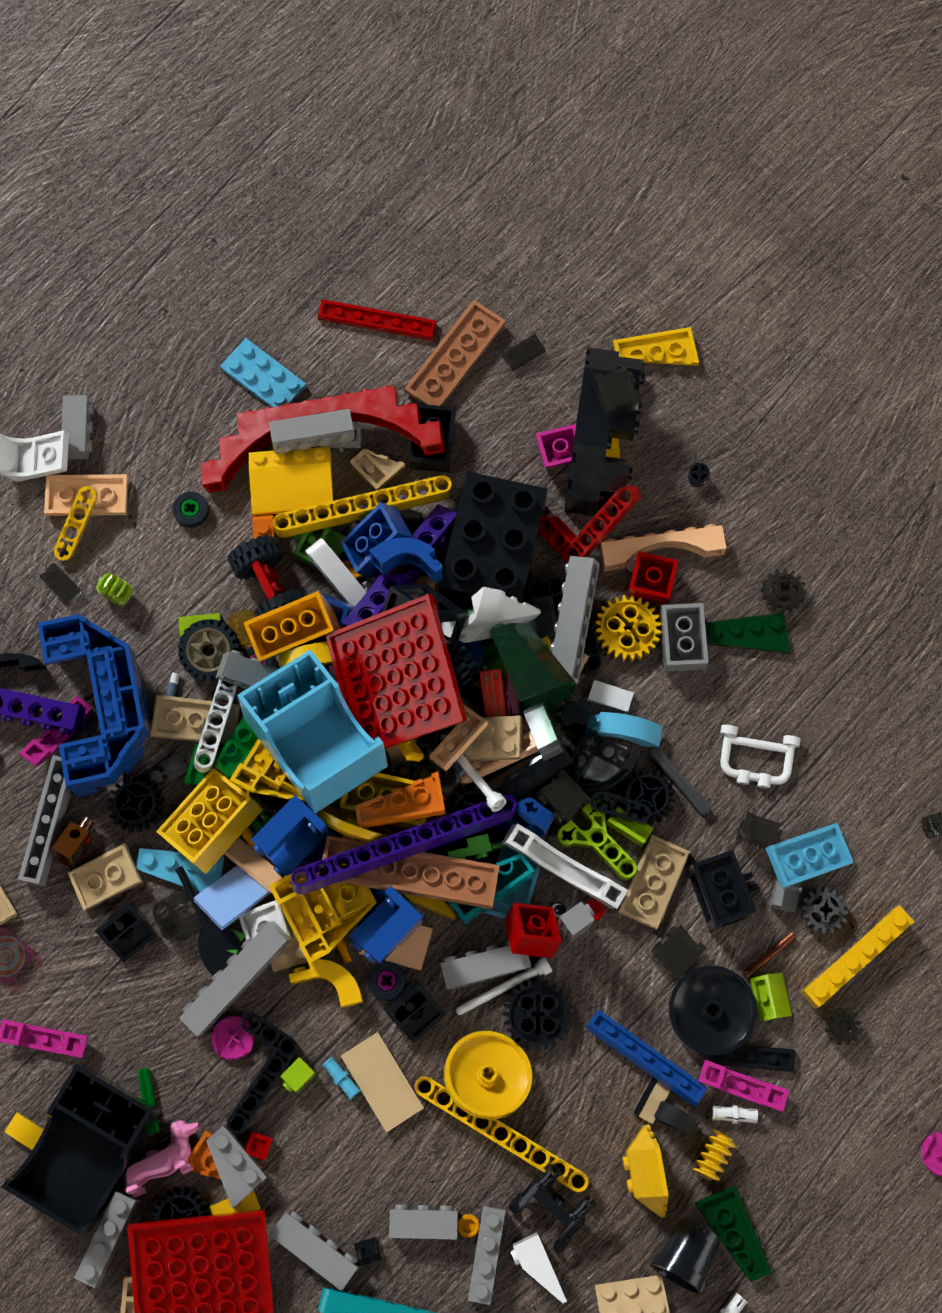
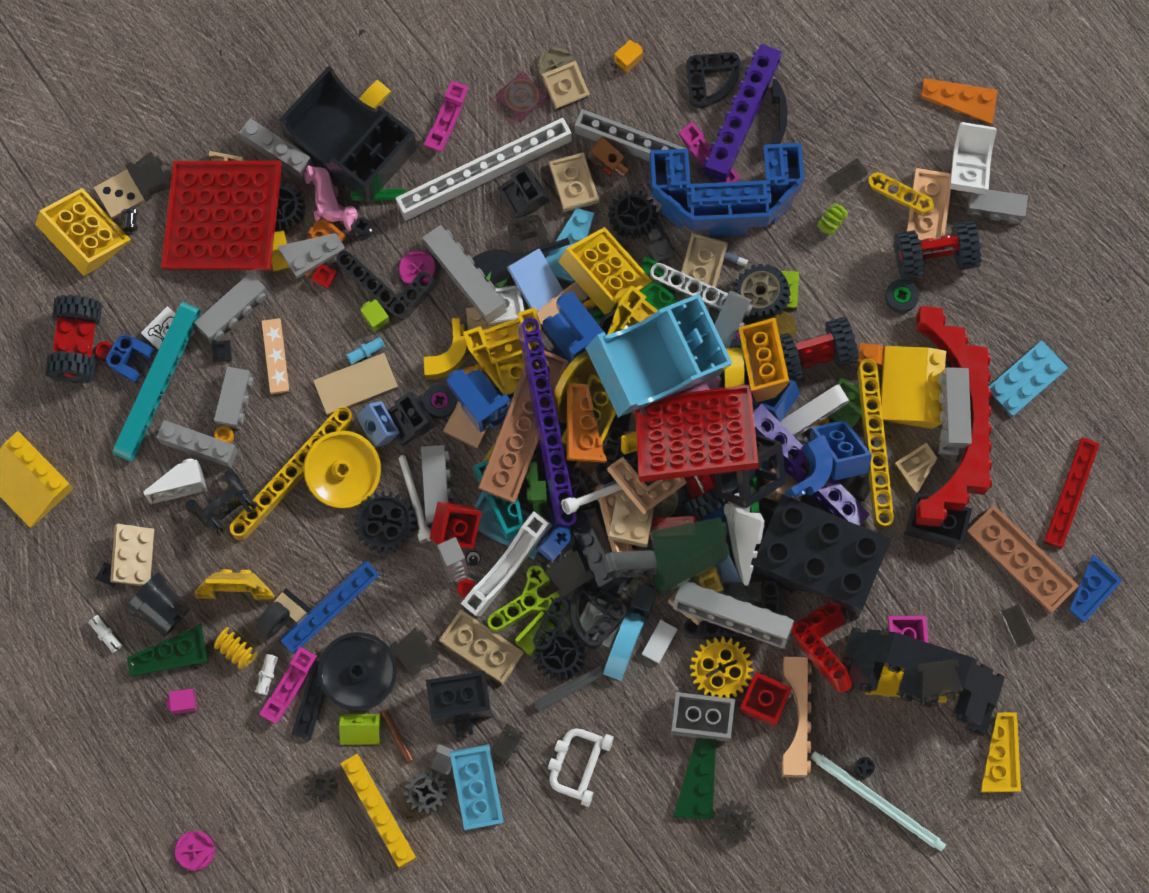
camera: 100 degrees right, 0 degrees up
none -> dark pink brick [166,689,197,714]
none -> light nougat tile [262,318,290,395]
none -> black bush [354,217,372,239]
none -> medium blue brick [356,401,400,448]
none -> white brick [396,118,572,221]
none -> light aqua piece [811,751,946,852]
none -> black plate [894,221,981,280]
none -> blue wing [1069,554,1123,623]

